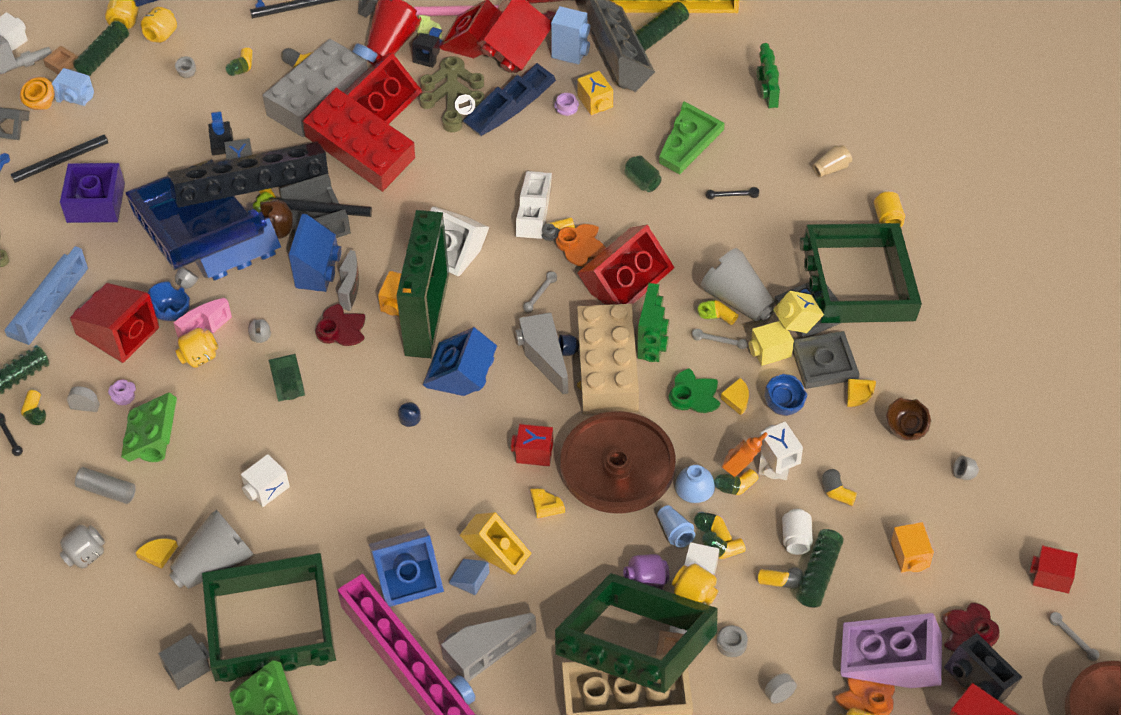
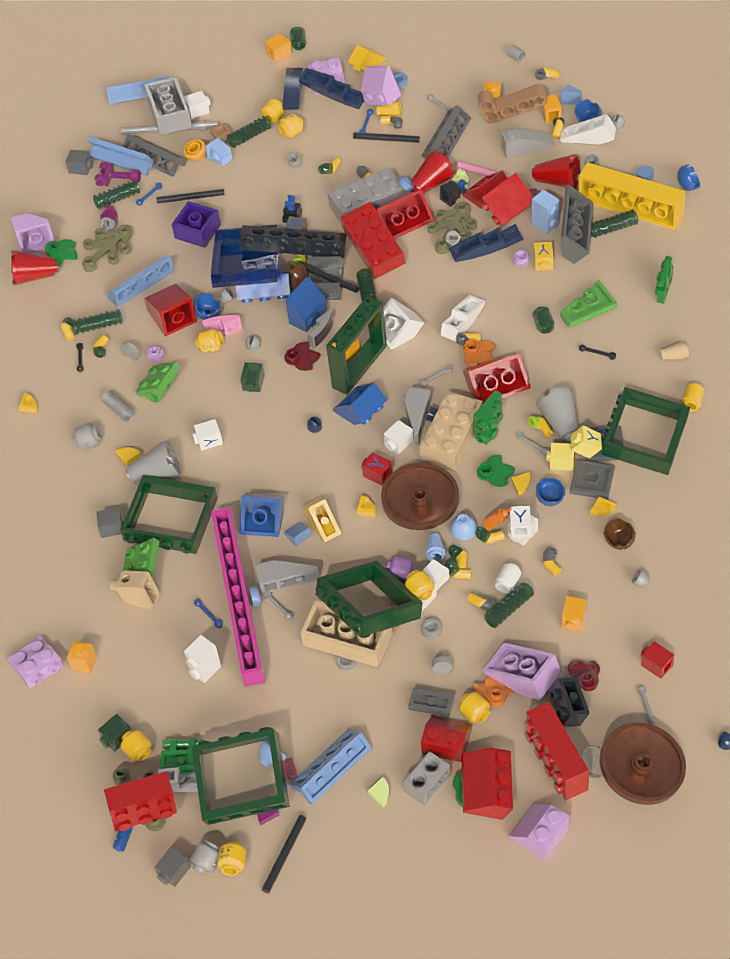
camera: 30 degrees right, 0 degrees up
none -> light grey hinge [264,591,293,620]
none -> clear green piece [356,269,377,301]
none -> white brick [384,420,414,455]

